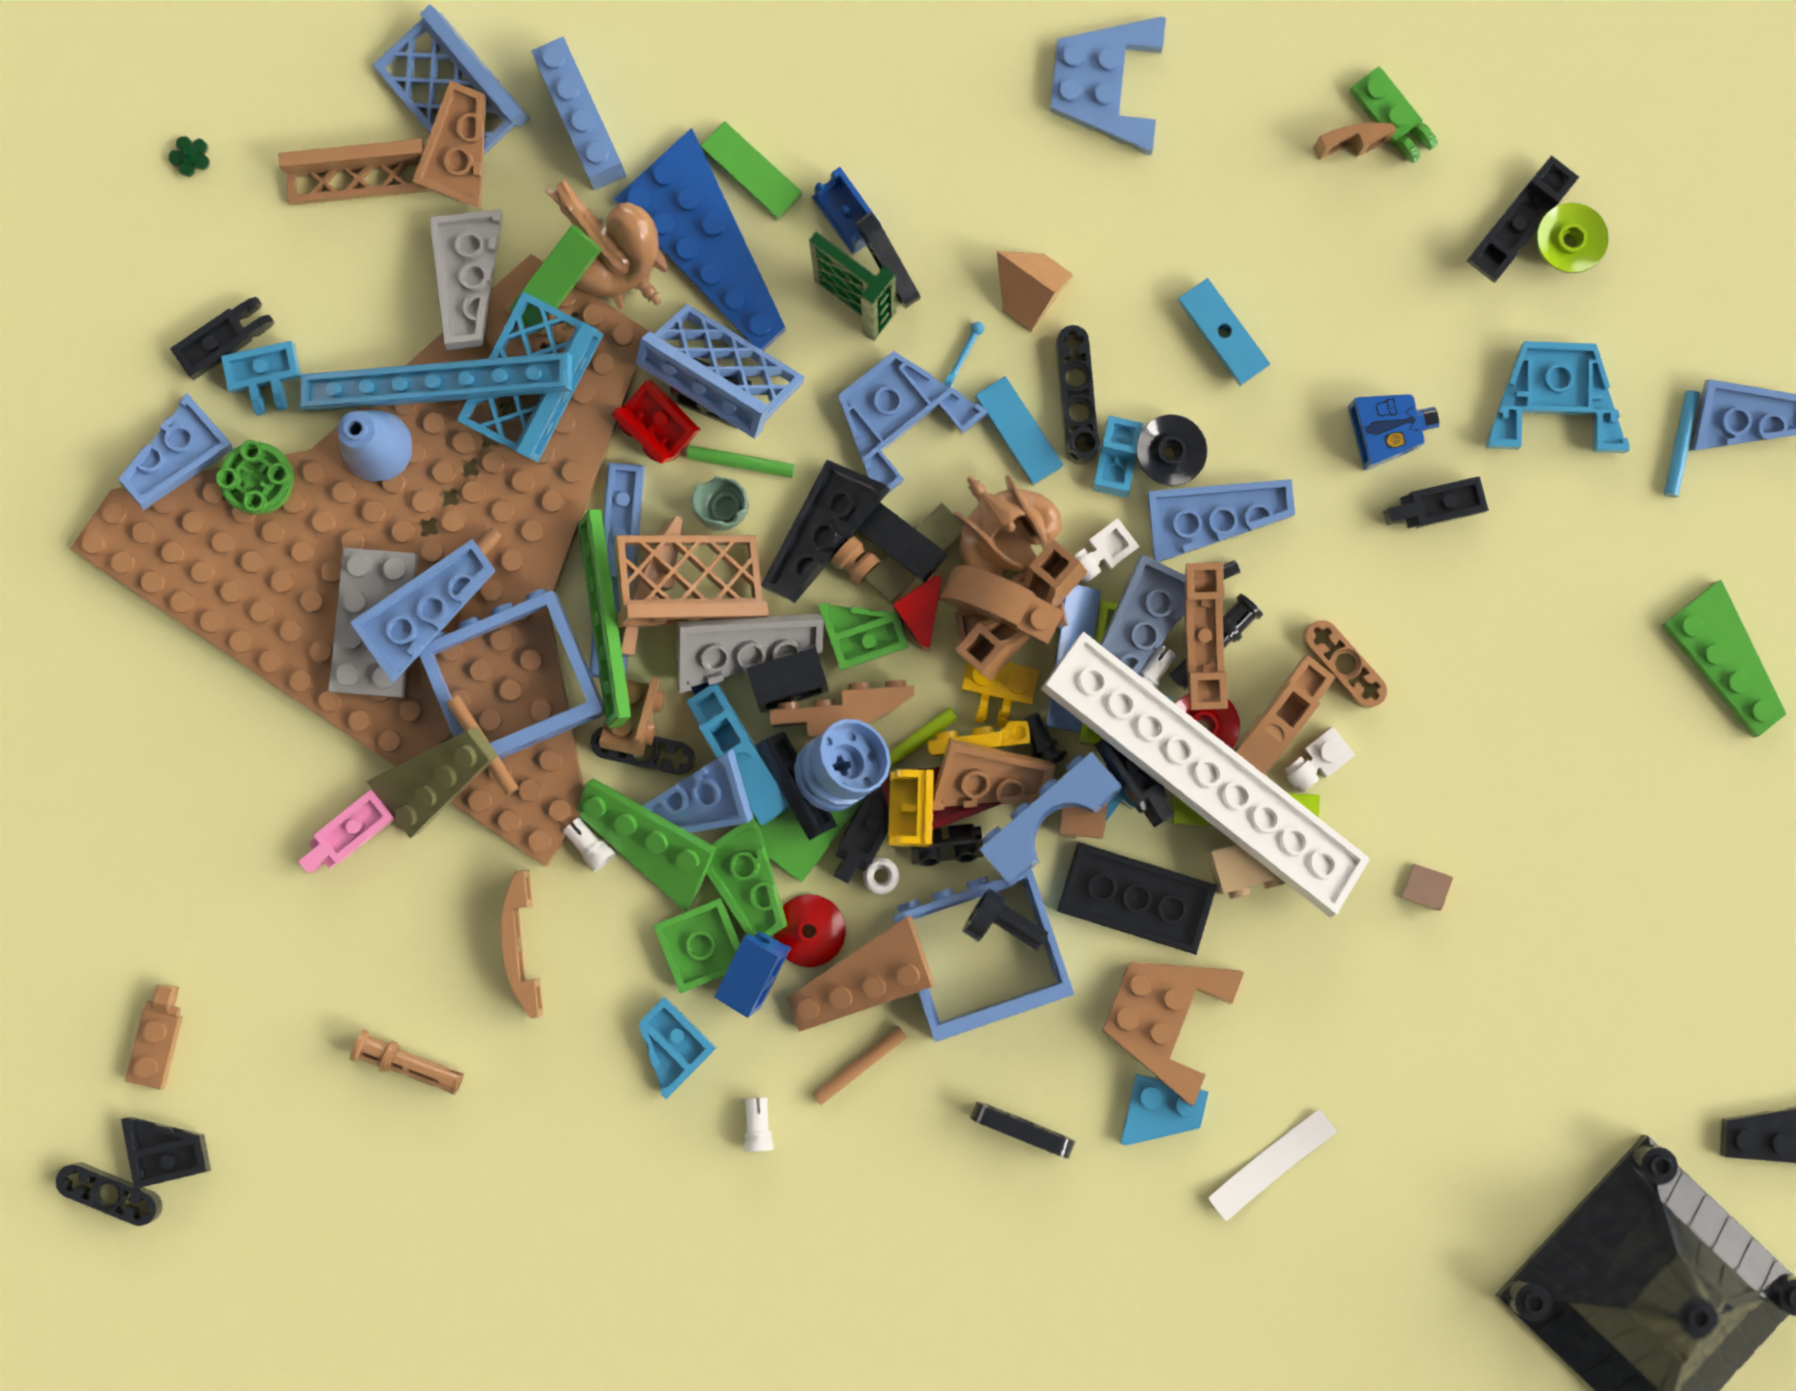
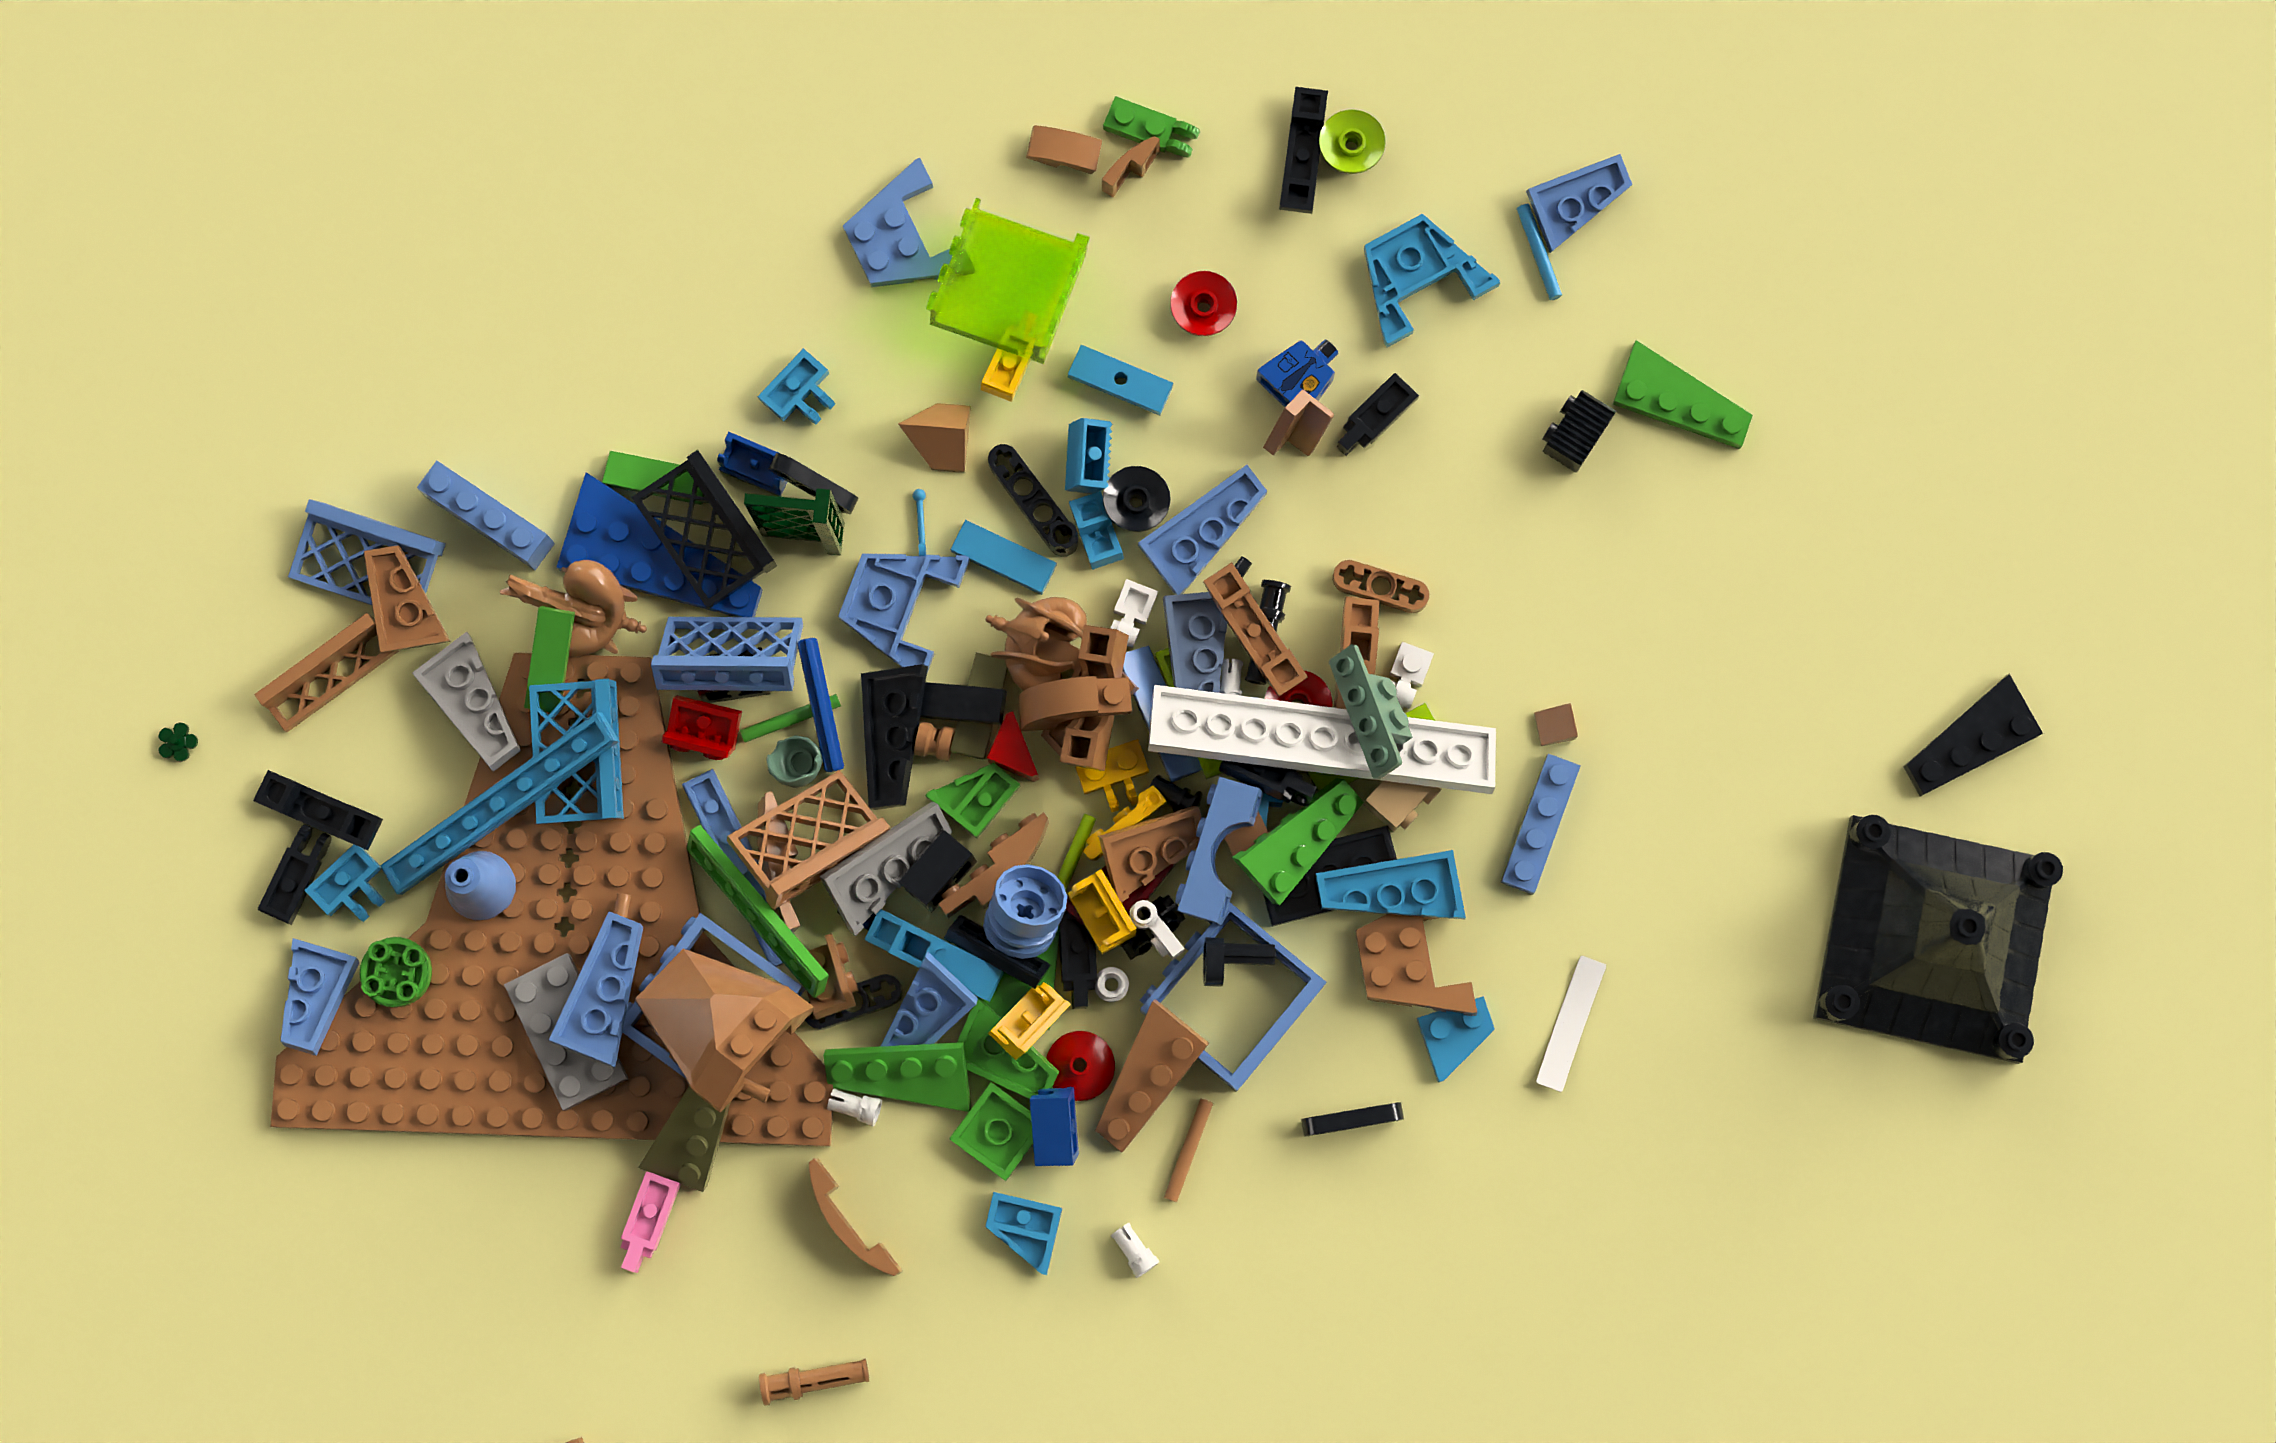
camera: 30 degrees left, 5 degrees down
none -> black slope [253,770,383,850]
none -> black fence [631,450,777,610]
none -> medium nougat wedge [635,948,814,1113]
none -> dark azure hinge [758,348,835,424]
none -> blue axle [797,637,844,772]
none -> clear neon green panel [926,198,1090,364]
none -> yellow hinge [981,312,1039,402]
none -> yellow hinge [988,982,1071,1060]
none -> medium nougat slope [1026,125,1102,174]
none -> dark azure brick [1065,418,1113,494]
none -> white plate [1130,900,1184,960]
none -> red dish [1170,271,1237,336]
none -> bright green wing [1232,778,1364,905]
none -> medium nougat panel [1263,389,1334,456]
none -> dark azure wing [1315,850,1466,920]
none -> sand green bracket [1329,644,1413,780]
none -> medium blue plate [1501,753,1581,895]
none -> black brick [1542,390,1616,473]

